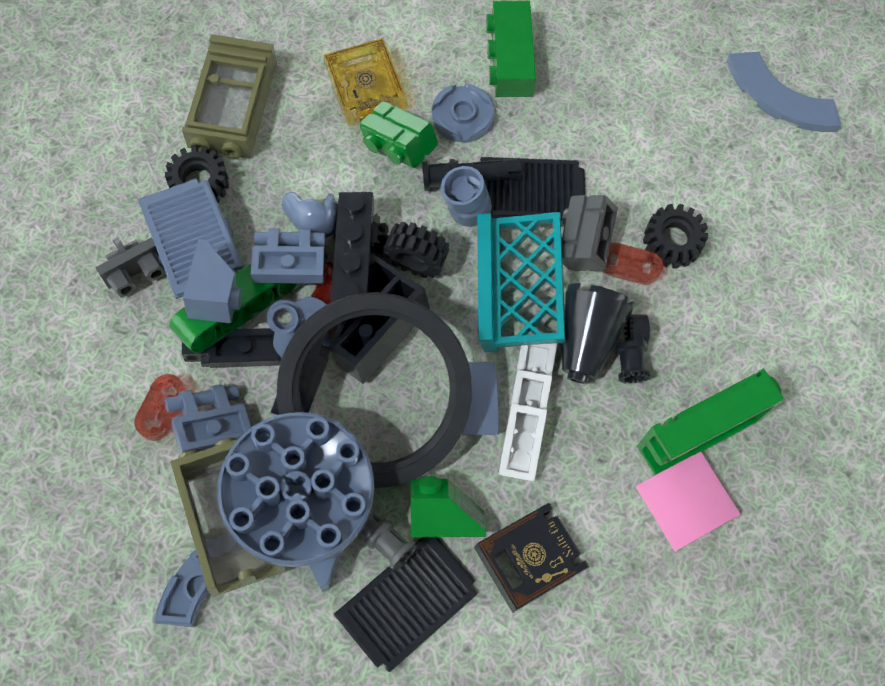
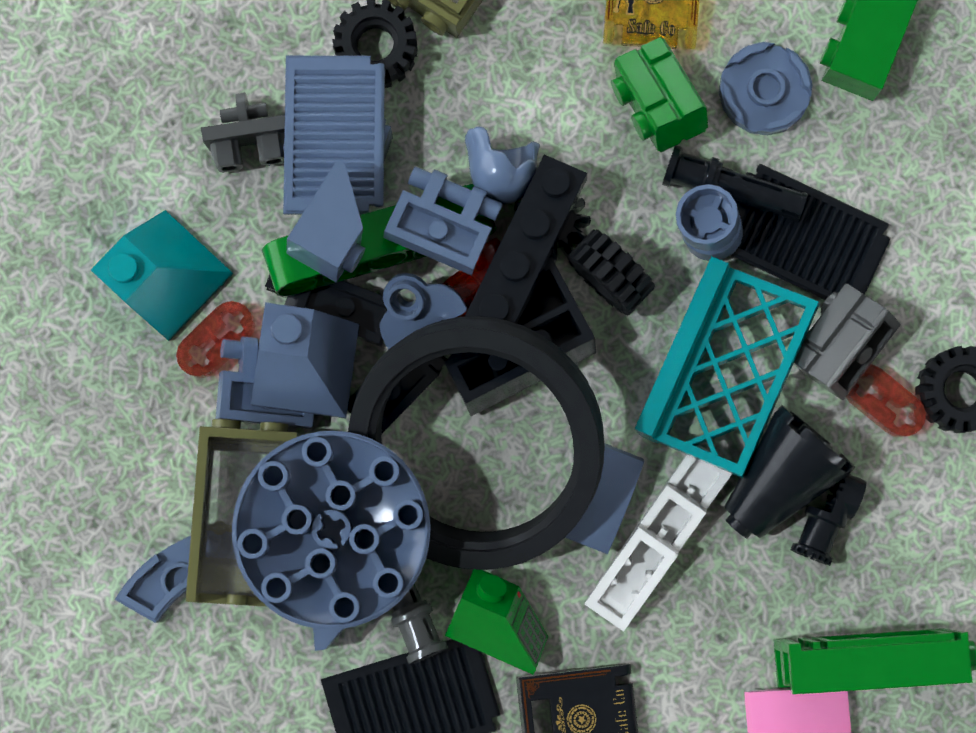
camera: 30 degrees right, 15 degrees up
none -> teal slope [91,210,233,341]
none -> sand blue slope [251,302,359,419]

